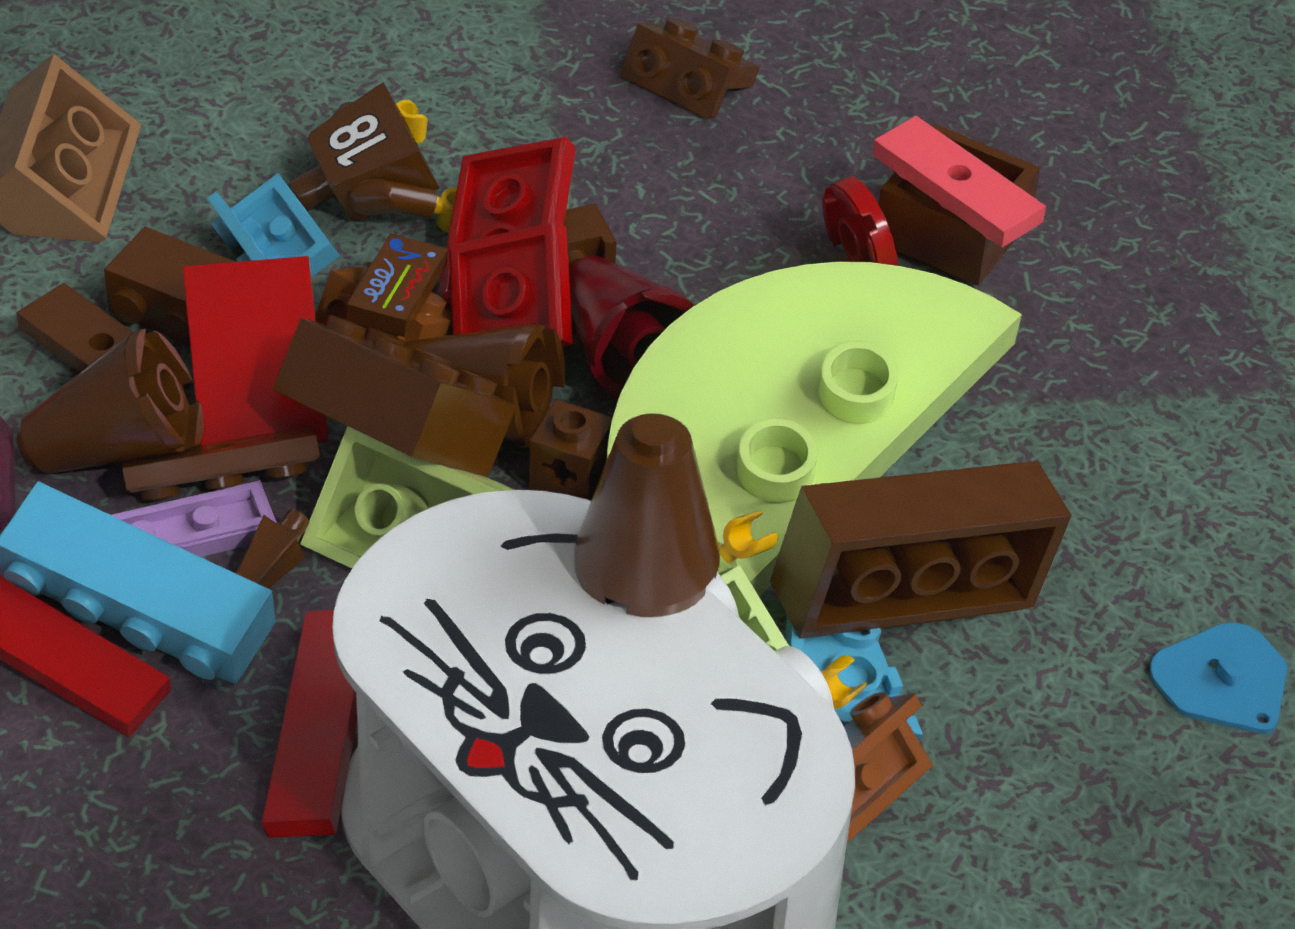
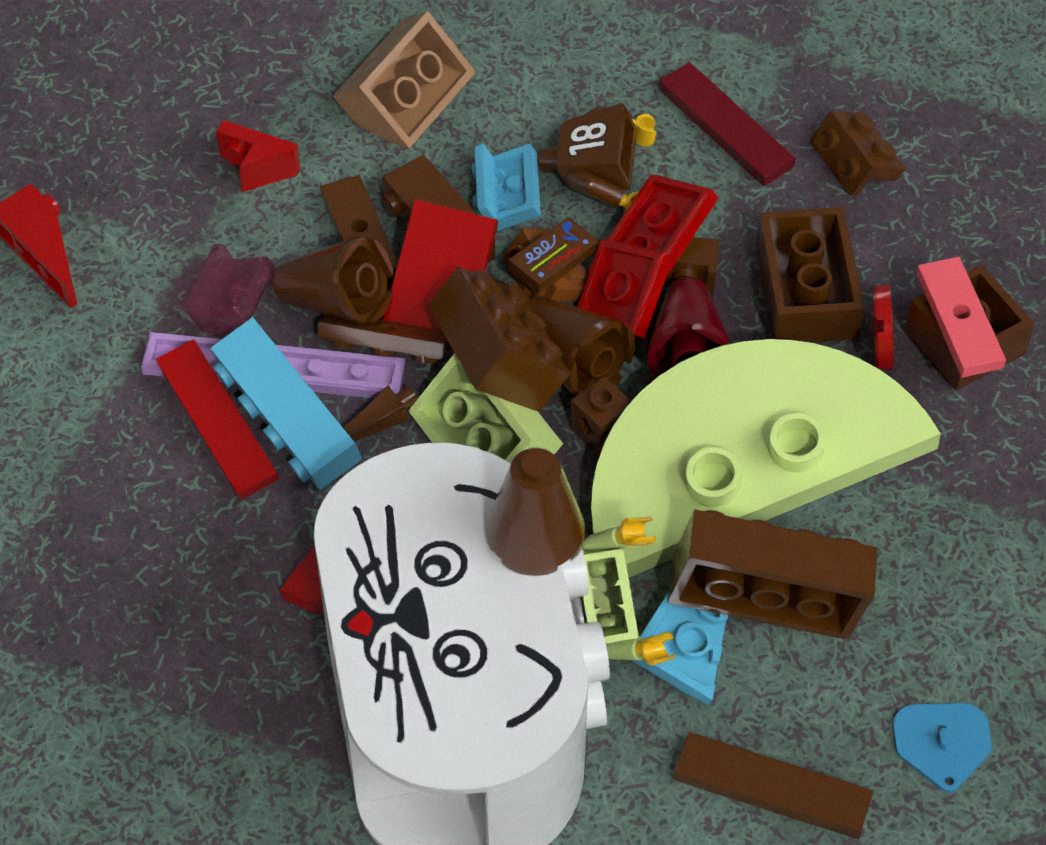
camera: 30 degrees right, 10 degrees up
dark orange bracket [844,692,933,843] -> none
none -> dark red tile [659,62,796,187]
none -> reddish brown tile [673,732,874,840]
none -> reddish brown brick [756,207,865,343]

